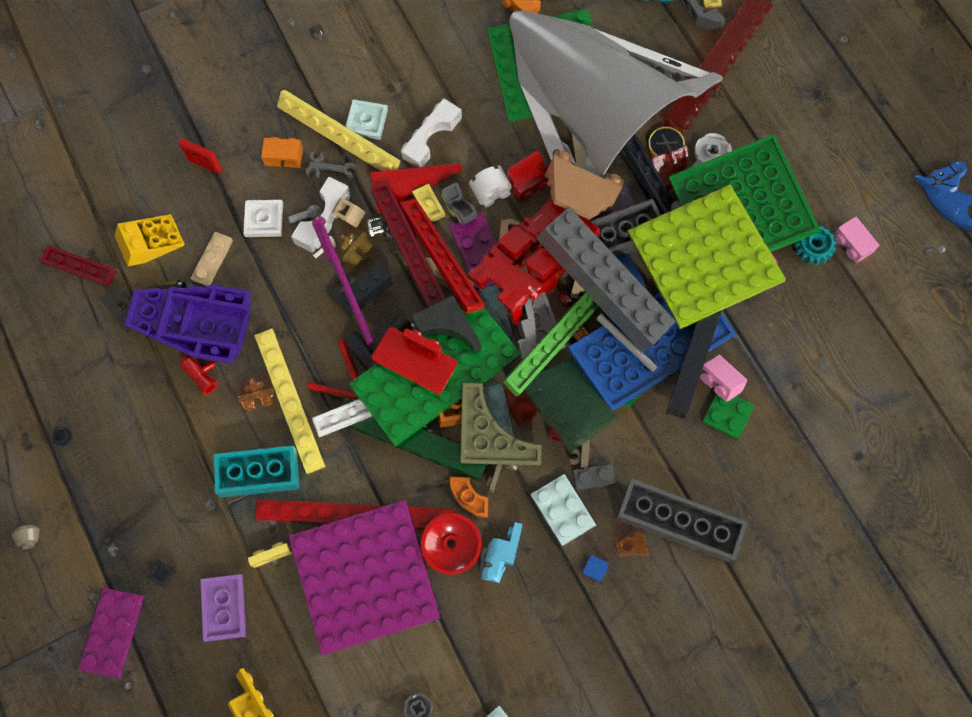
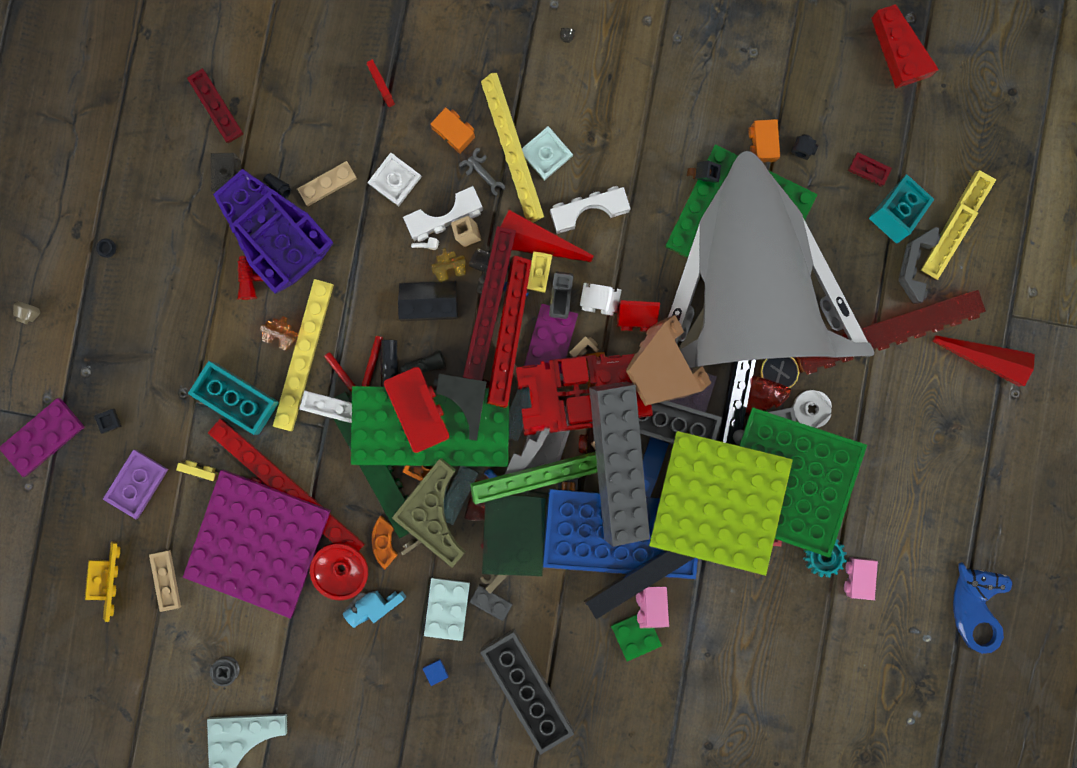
camera: 30 degrees right, 15 degrees up
yellow slope [115,214,185,266] -> none
light grey bar [288,205,322,224] -> none
magenta bar [312,216,374,345] -> none
light grey bar [597,314,658,372] -> none
clear orange plate [615,532,649,557] -> none
none -> tan plate [149,550,181,612]
none -> black piece [687,160,721,183]
none -> red wedge [932,335,1035,387]

